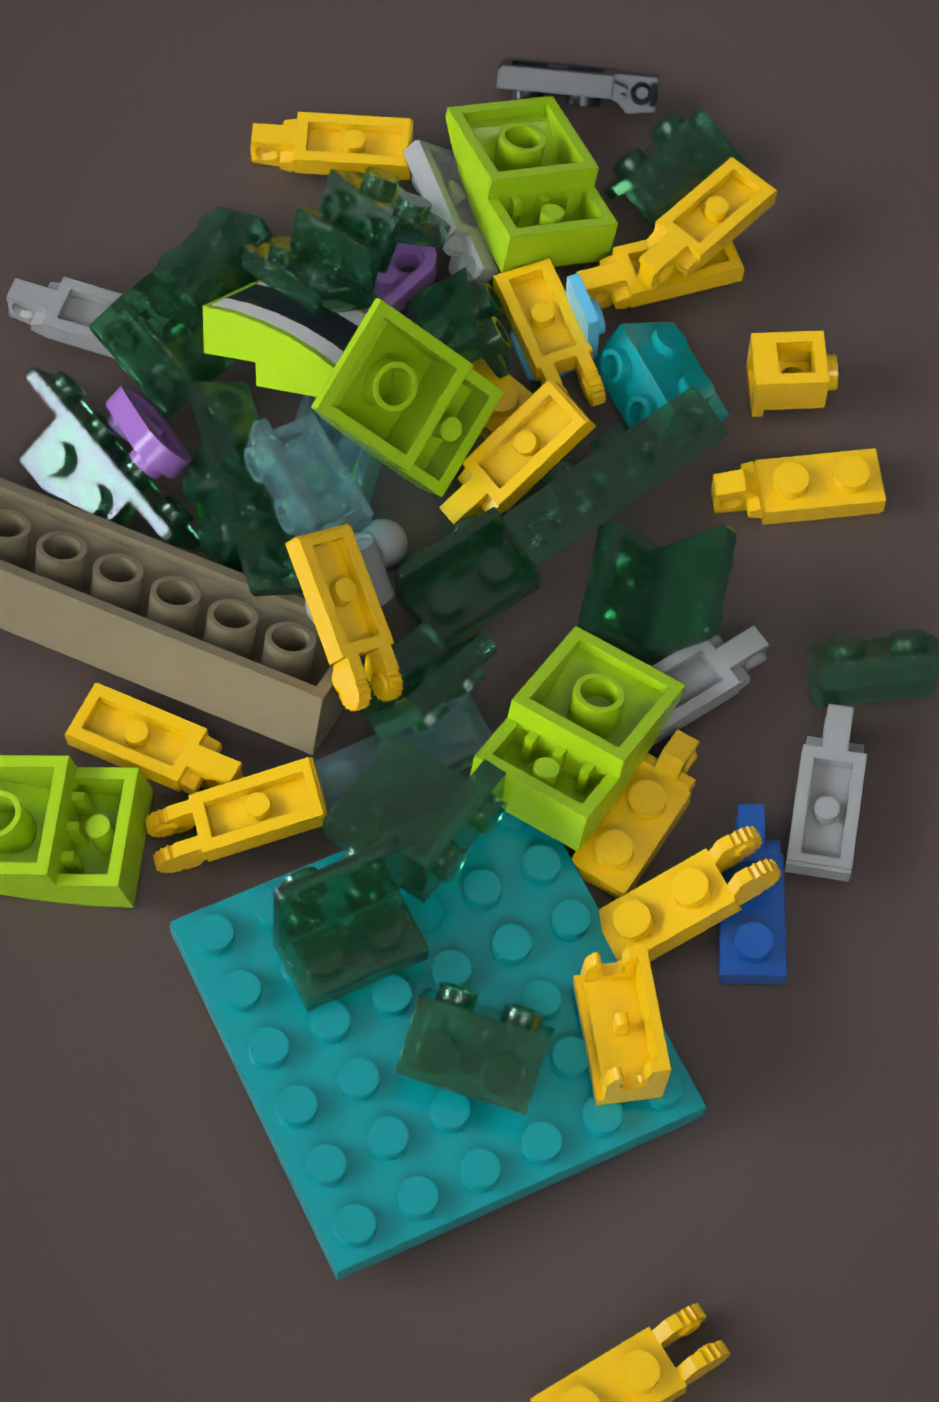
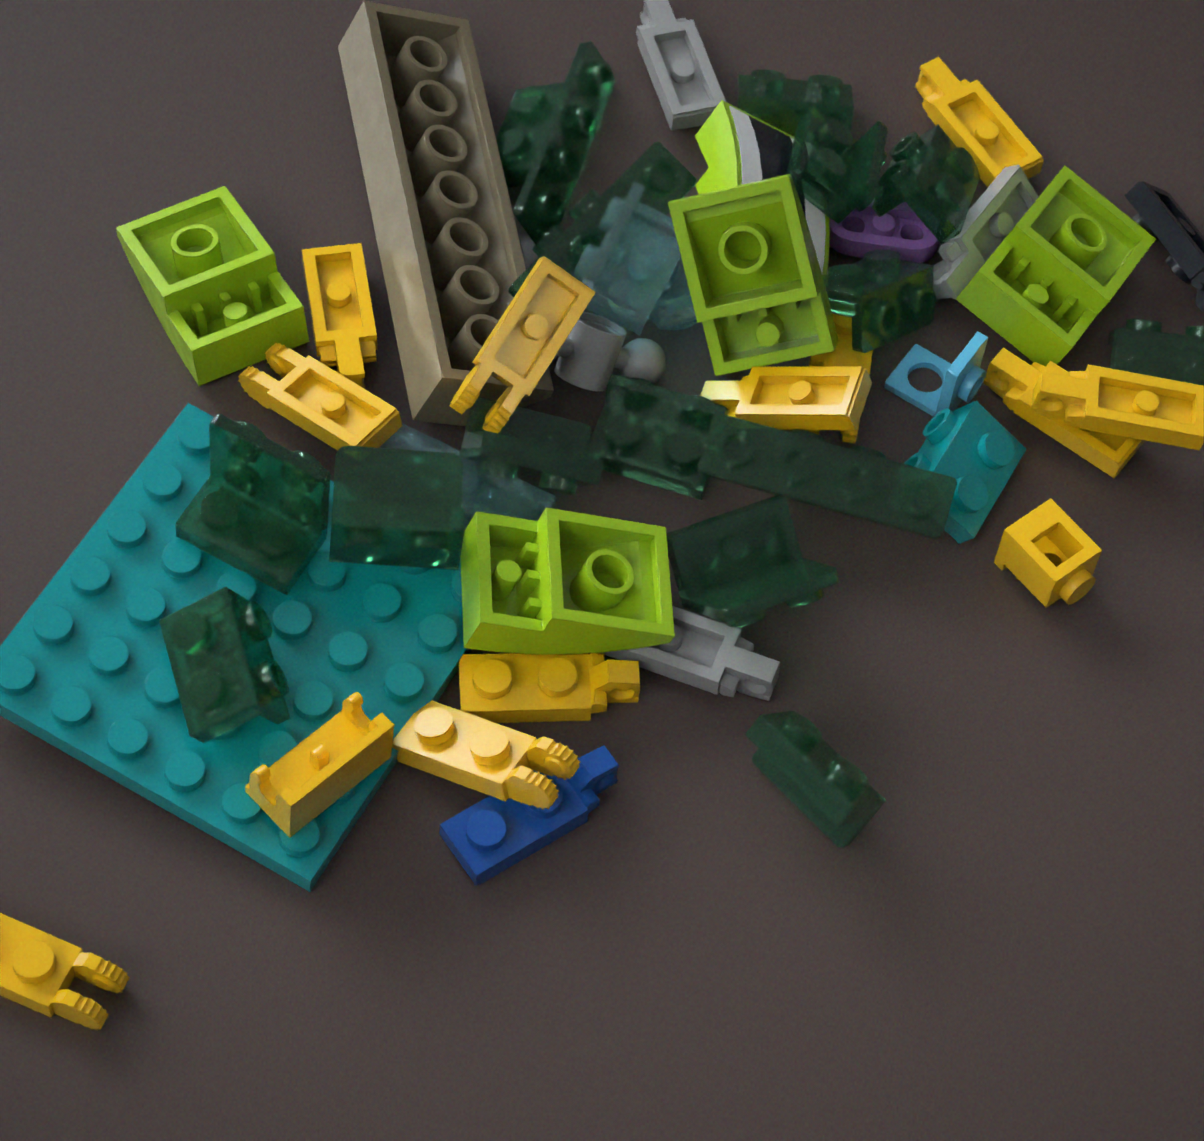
camera: 50 degrees right, 5 degrees down
clear green bracket [89,266,237,417] -> none
medium lavender plate [106,384,191,479] -> none
yellow hinge [493,258,606,406] -> none
yellow hinge [711,448,886,525] -> none
light grey hinge [784,704,867,882] -> none

